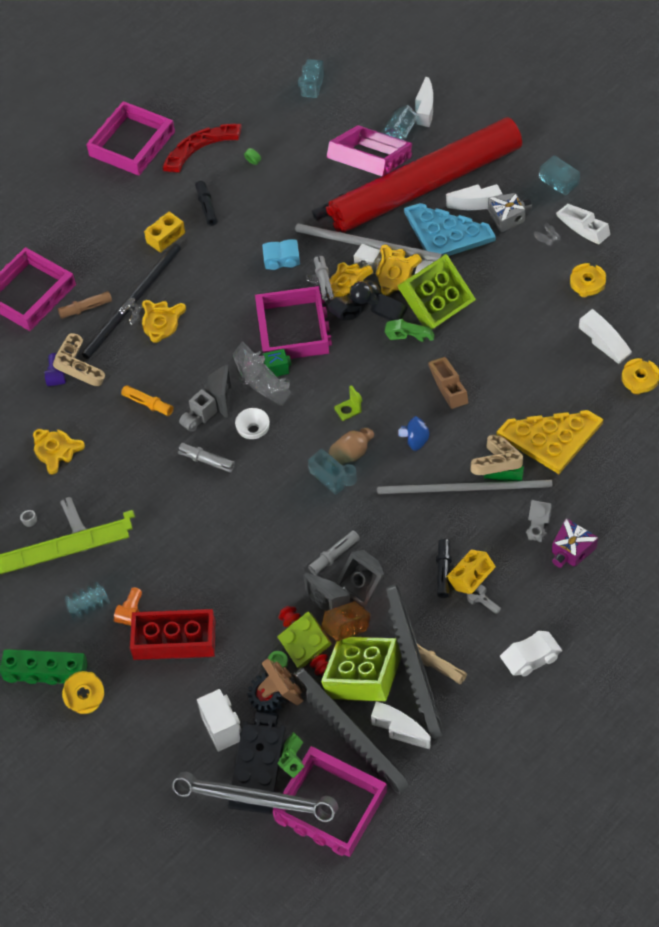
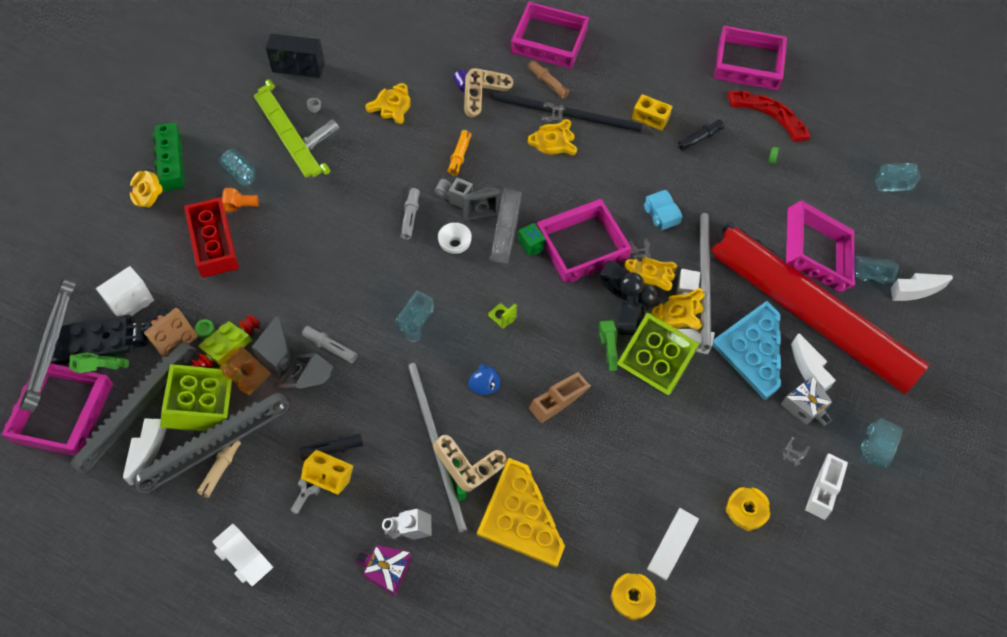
camera: 65 degrees right, 5 degrees up
light grey pin [314,256,334,300] -> none
medium nougat hair [329,428,374,465] -> none

